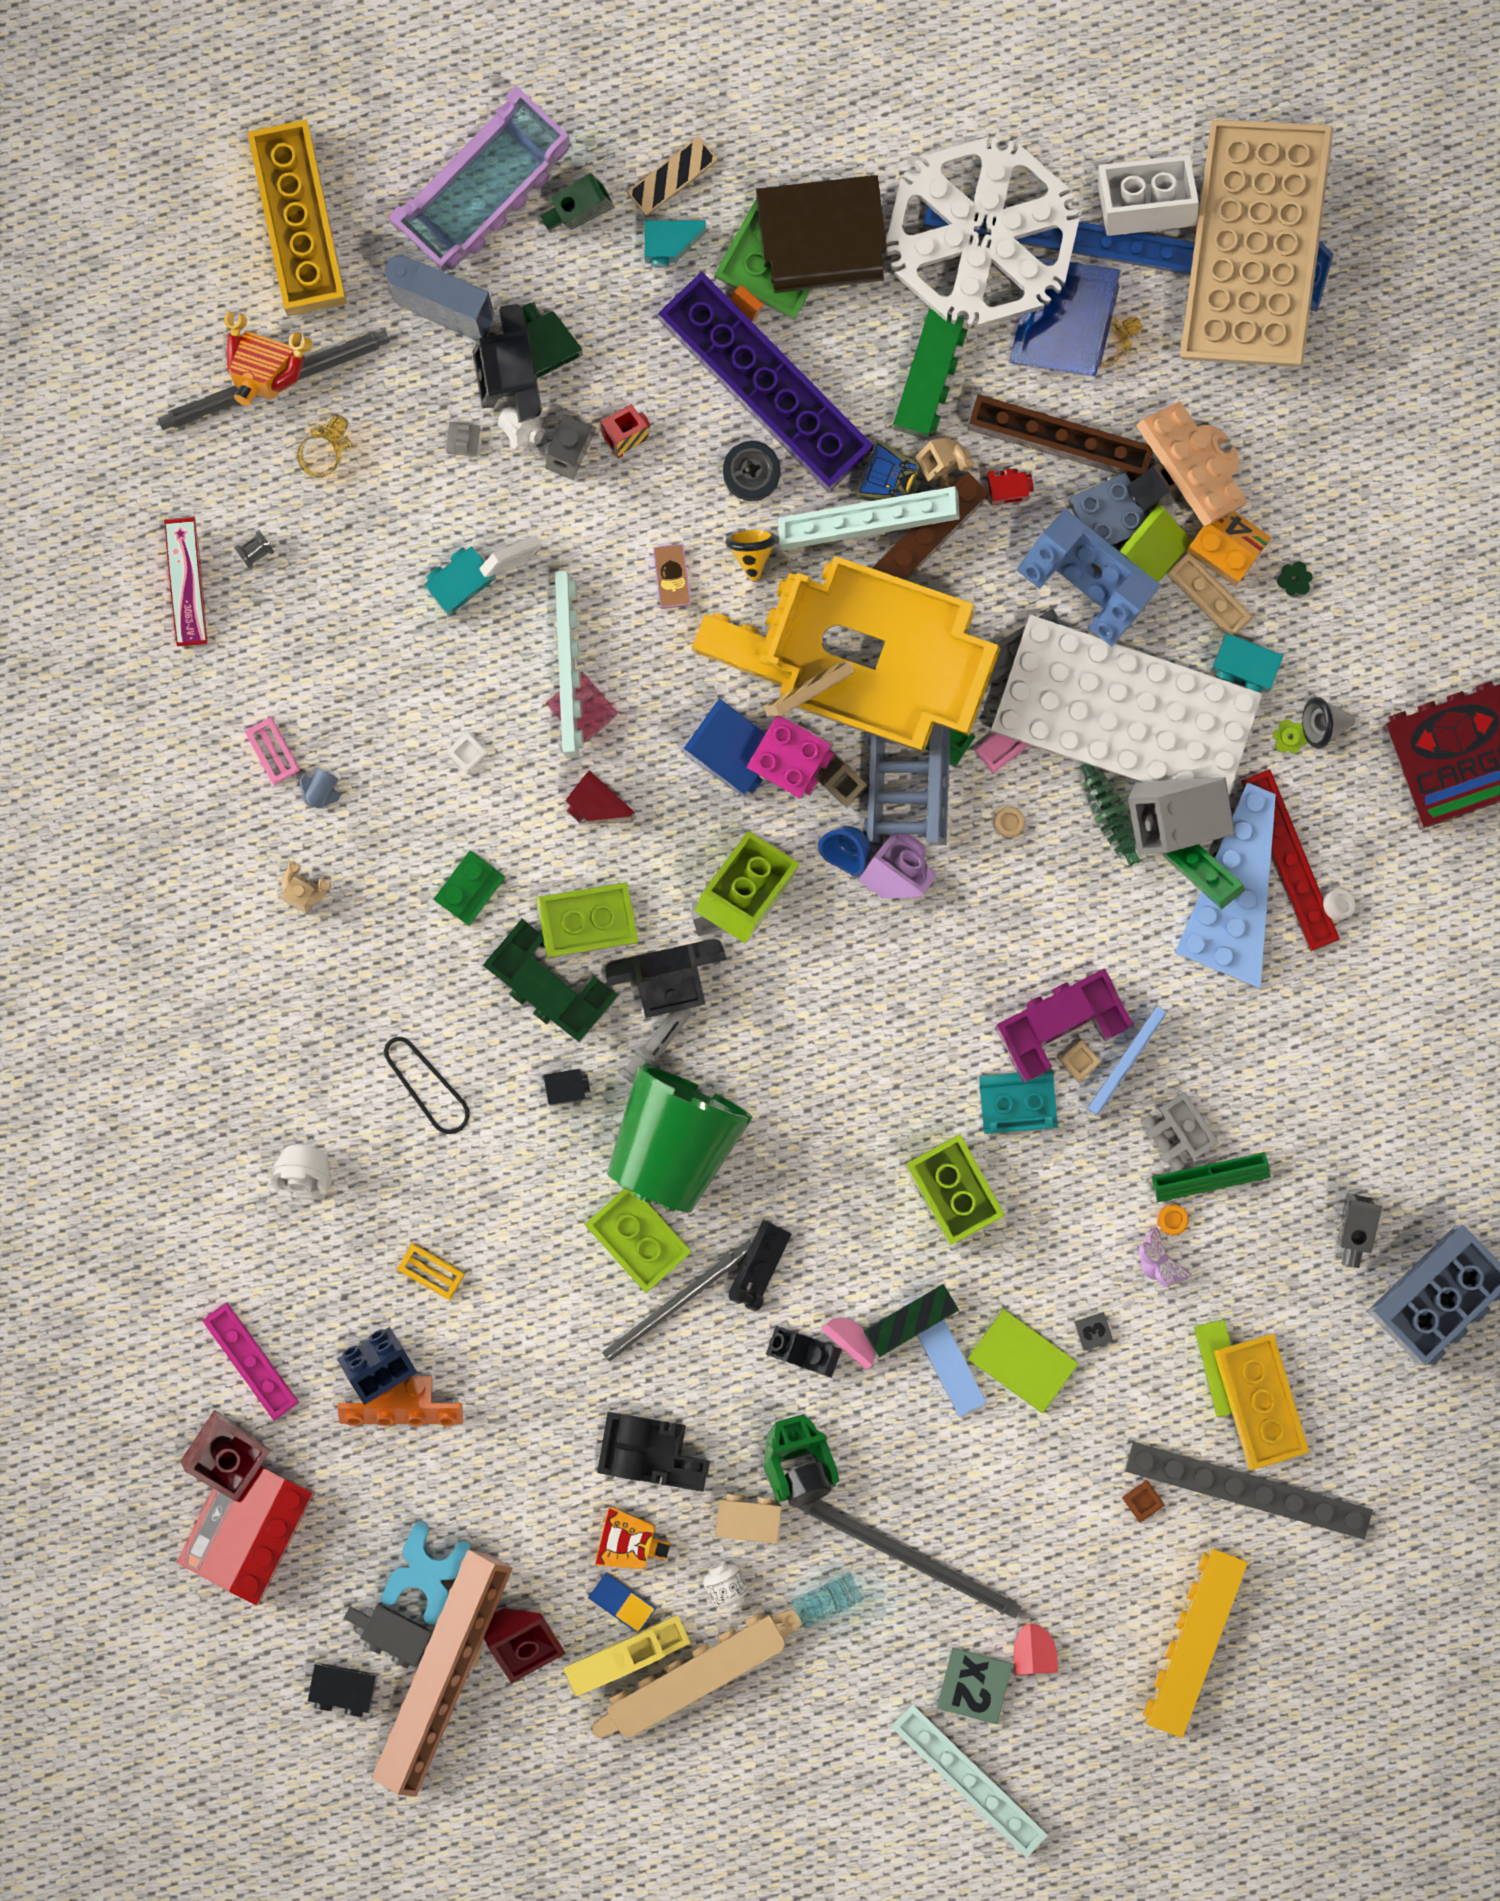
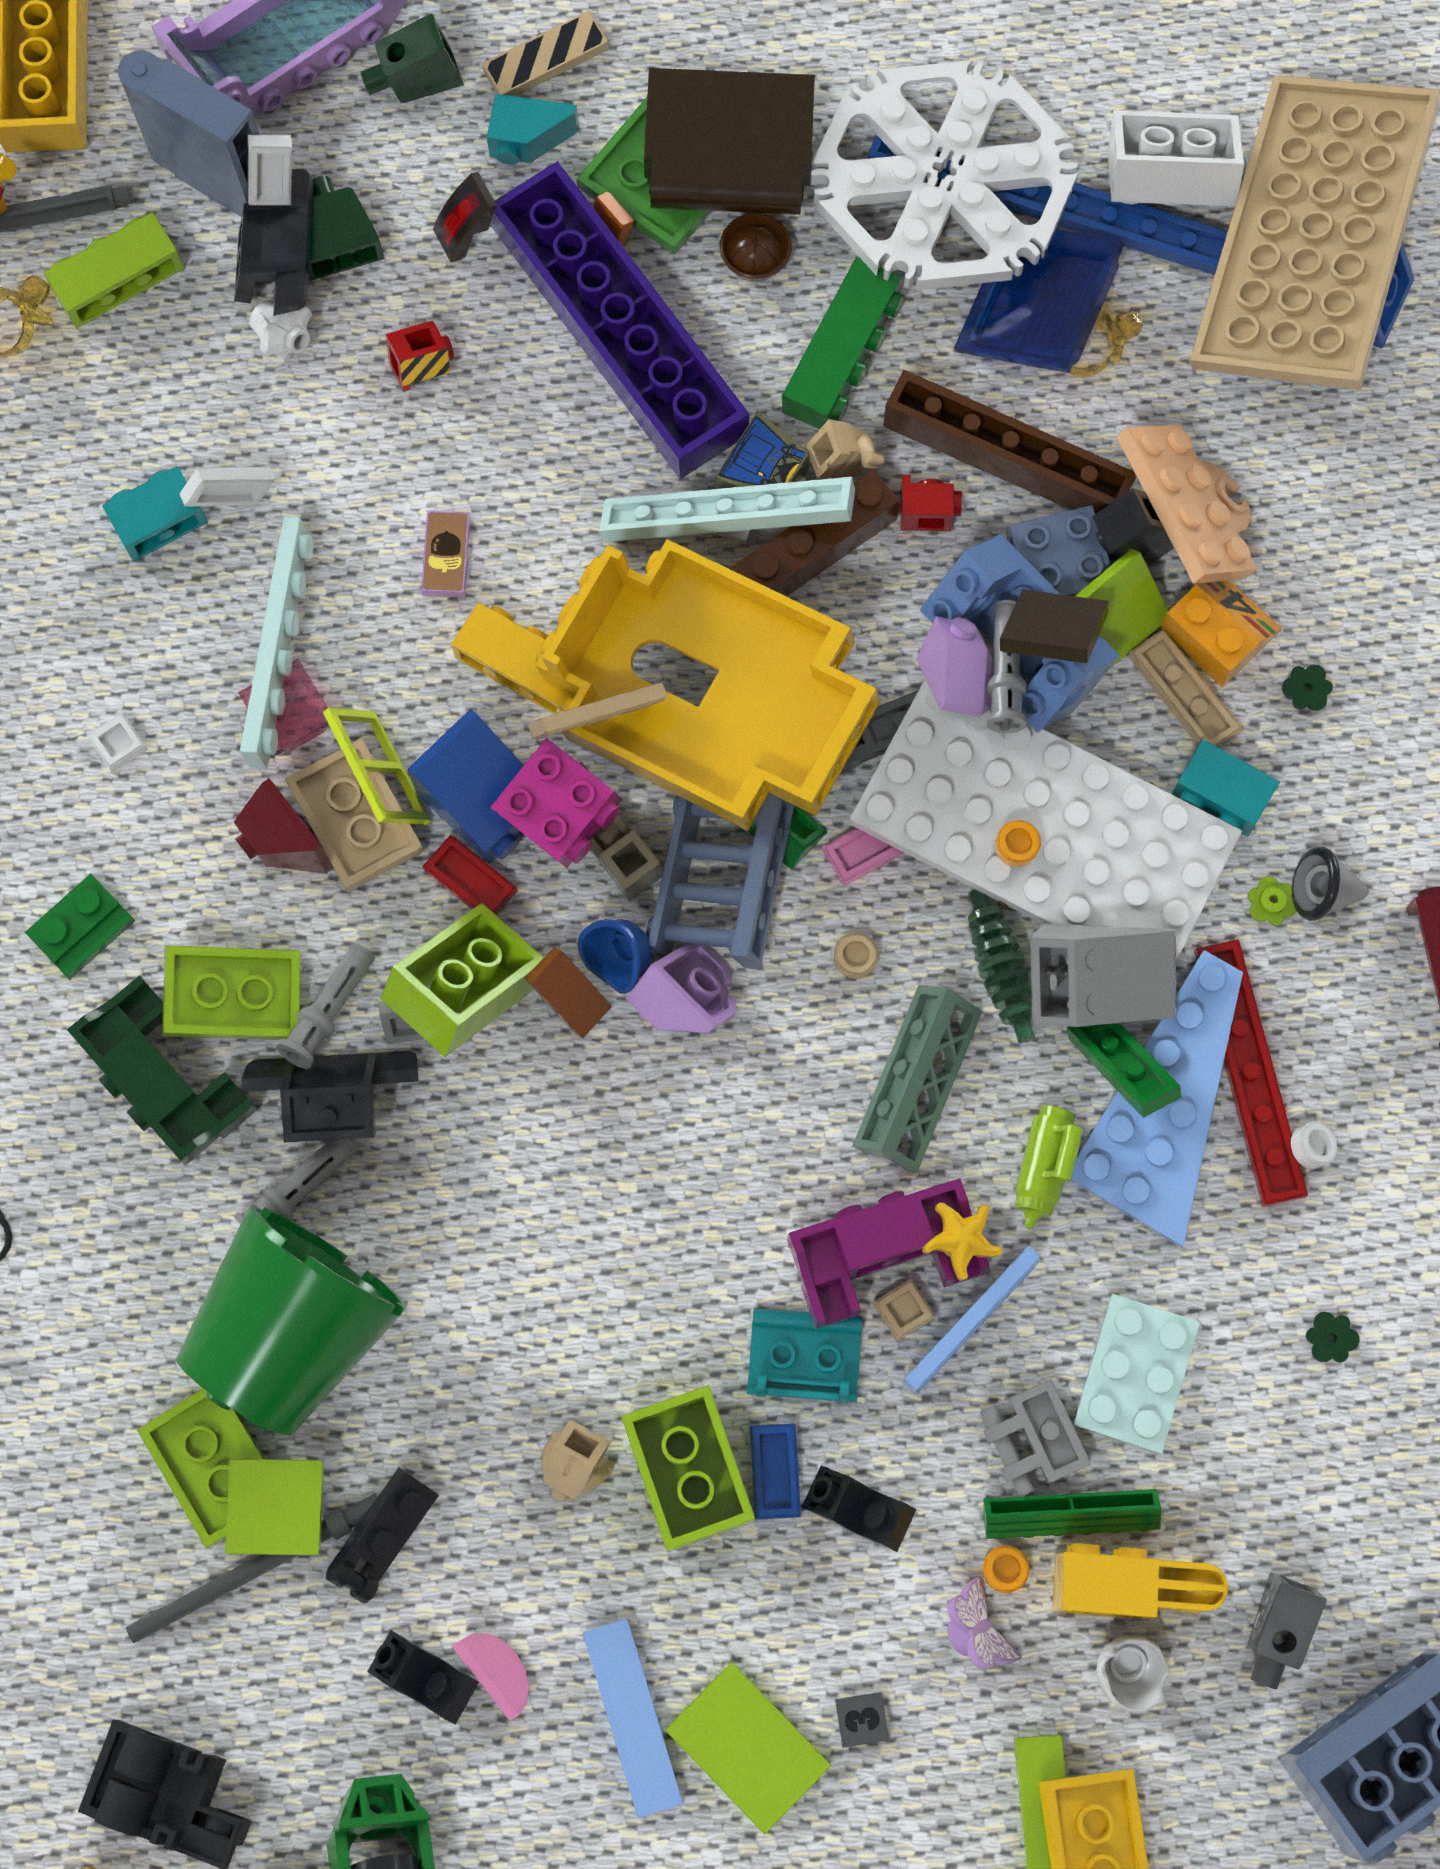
camera: 10 degrees right, 10 degrees down
light grey tile [446,422,480,457] -> none
black brick [543,1068,591,1106] -> none
dark grey torso [545,415,597,481] -> none
wheel [723,441,781,501] -> none
hat [725,530,777,582] -> none
tile [864,1284,959,1357] -> none
none -> lime brick [43,212,184,329]
none -> lime tile [225,1459,324,1555]
none -> white tile [248,135,292,205]
none -> light grey pin [276,943,375,1069]
none -> tan plate [285,738,424,893]
none -> neon yellow window [323,707,431,825]
none -> red tile [422,834,518,916]
none -> slope [433,172,497,262]
none -> dark orange tile [525,947,612,1039]
none -> tan piece [542,1419,615,1501]
none -> reddish brown hat [719,213,792,282]
none -> blue tile [750,1424,801,1520]
none -> black slope [802,1465,917,1552]
none -> sand green fence [852,985,983,1173]
none -> lavender slope [916,616,994,717]
none -> yellow animal [922,1202,1002,1281]
none -> light grey pin [987,600,1027,733]
none -> light orange tile [995,820,1041,867]
none -> dark brown tile [1000,590,1109,663]
none -> lime piece [1015,1105,1084,1229]
none -> yellow brick [1052,1543,1228,1619]
none -> light aqua plate [1073,1294,1200,1455]
none -> white hair [1096,1634,1169,1713]
none -> dark green plant [1305,1312,1360,1363]

